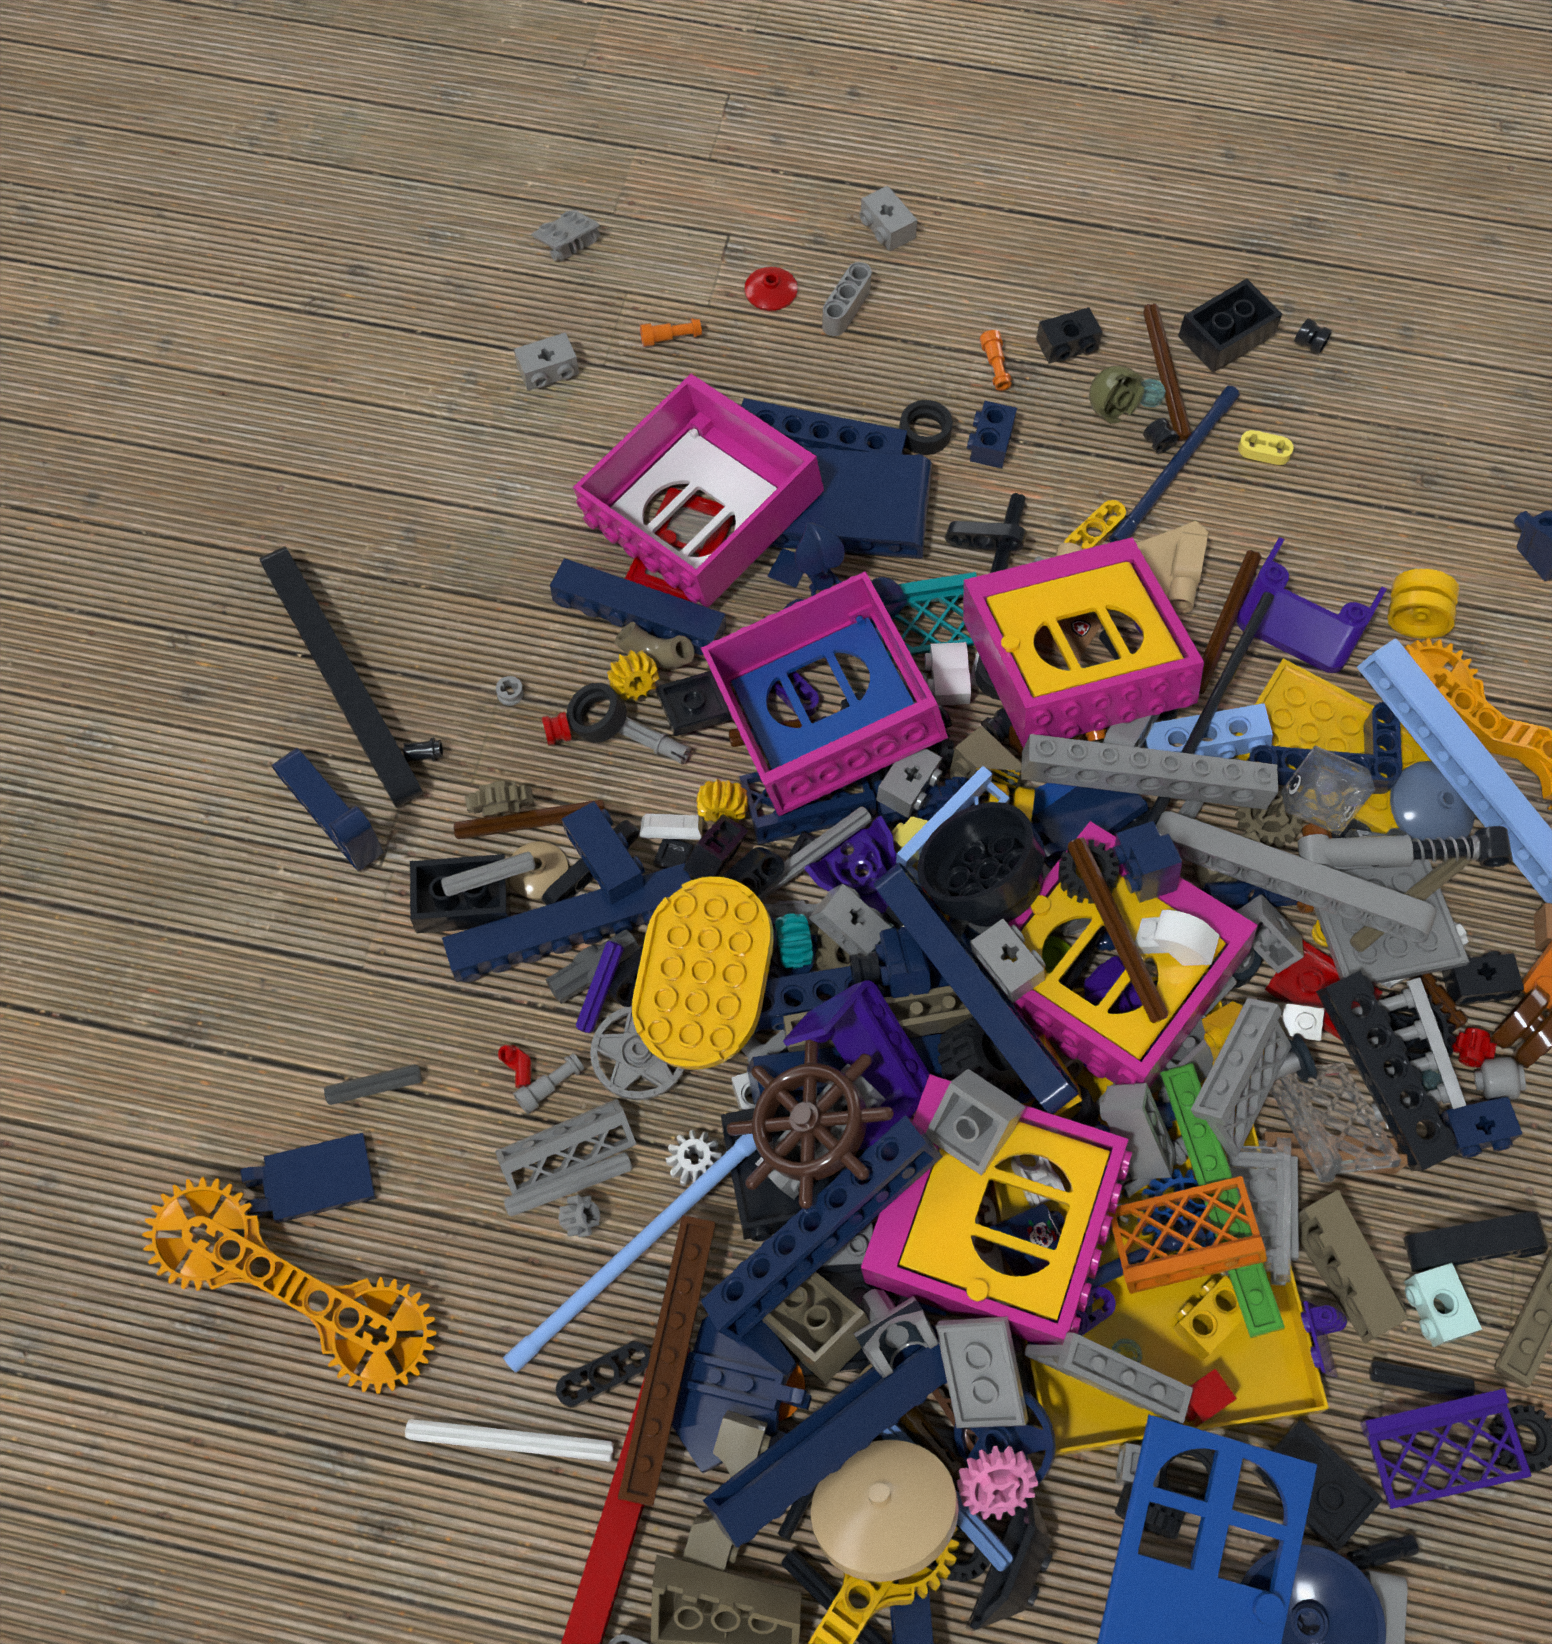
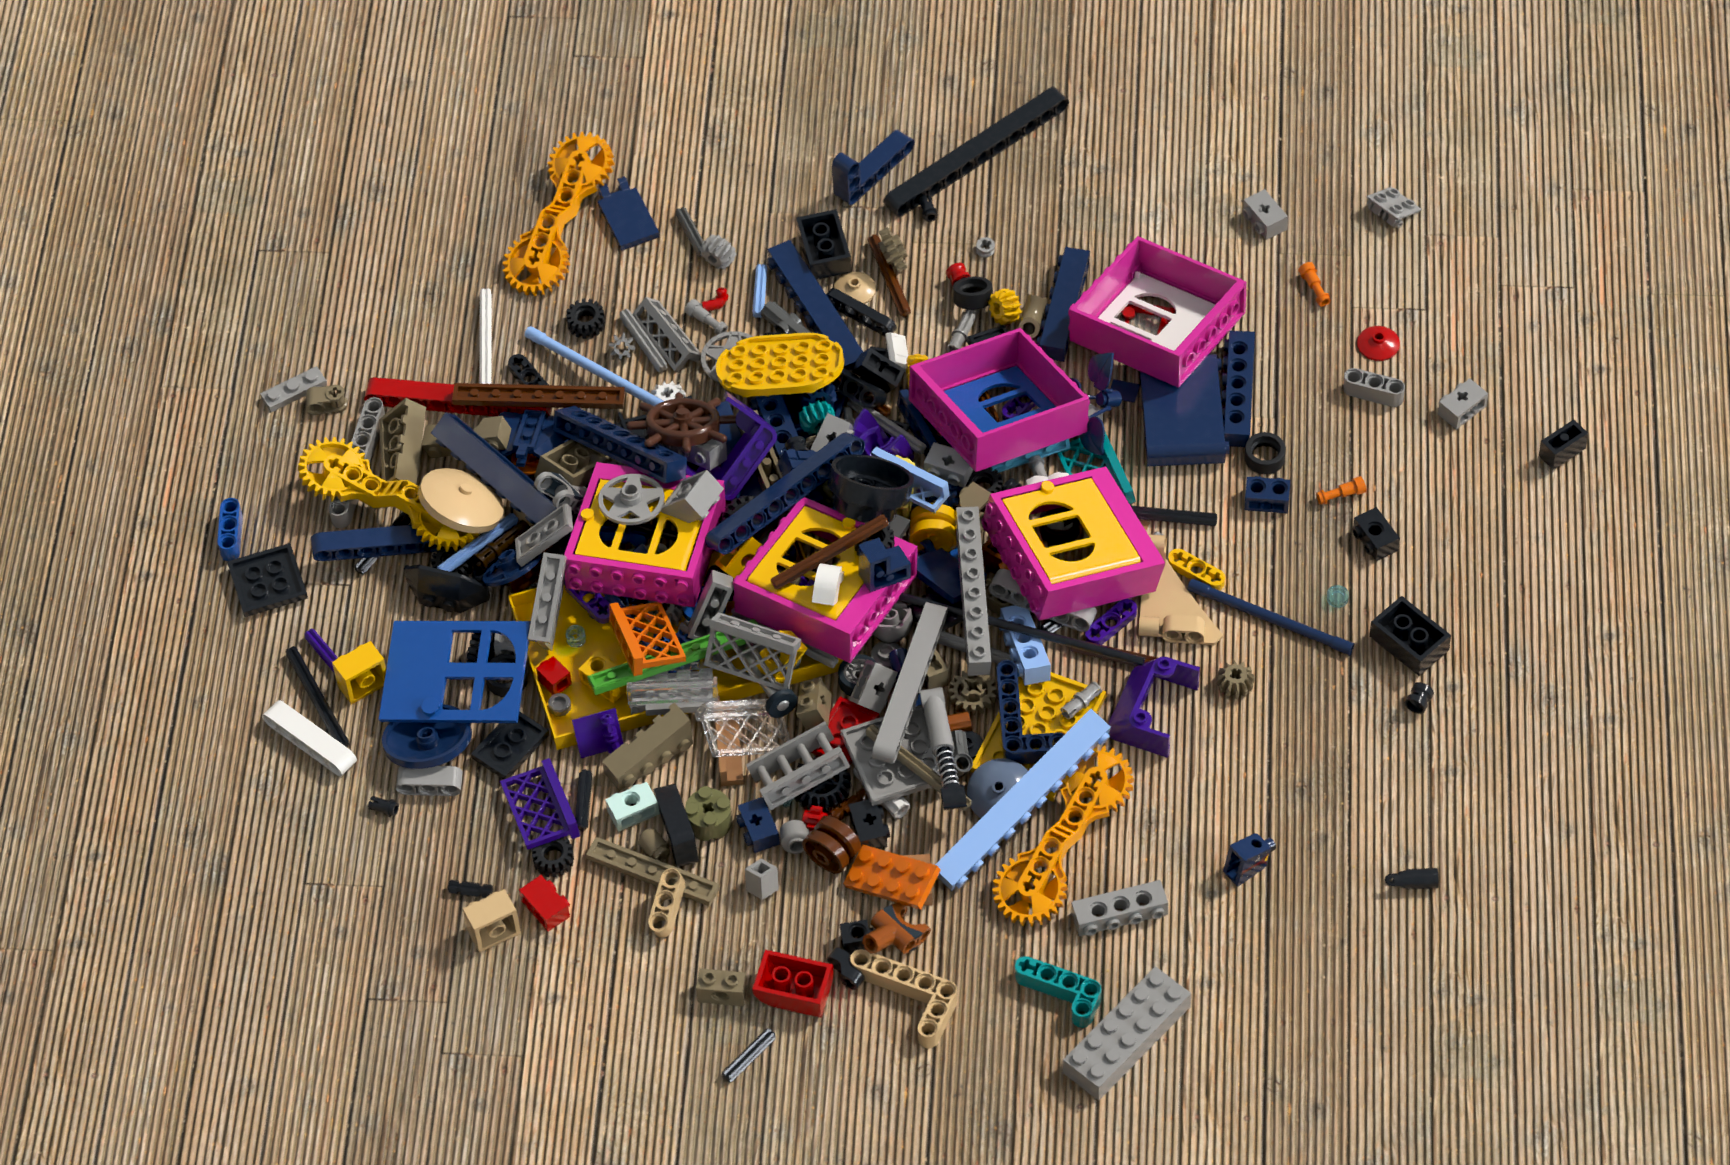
camera: 85 degrees right, 10 degrees down
light grey axle [441,852,535,896] -> none
dark blue brick [562,801,645,904] -> none
dark purple axle [576,941,624,1033] -> none
black beam [945,521,1027,551] -> none
bright pink gear [957,1446,1038,1520] -> none
light grey brick [970,919,1046,1003] -> none
olive cylinder [1089,366,1145,424] -> none
reddish brown axle [1143,303,1191,441] -> none
black wheel [1143,418,1179,454] -> none
light yellow beam [1238,430,1294,465] -> none
clear brick [1281,745,1375,835] -> none
black brick [1316,971,1458,1172] -> none
black axle [1347,1535,1419,1570] -> none
yellow wheel [1387,569,1459,639] -> none
none -> flat silver tile [548,693,571,716]
none -> black tyre [566,299,605,339]
none -> light grey wheel [598,474,665,525]
none -> dark tan brick [638,829,671,862]
none -> olive brick [685,786,732,841]
none -> light grey gear [700,234,737,269]
none -> light blue axle [752,264,767,318]
none -> light grey pin [1060,681,1102,720]
none -> dark tan gear [1216,660,1255,699]
none -> black brick [1539,419,1588,470]

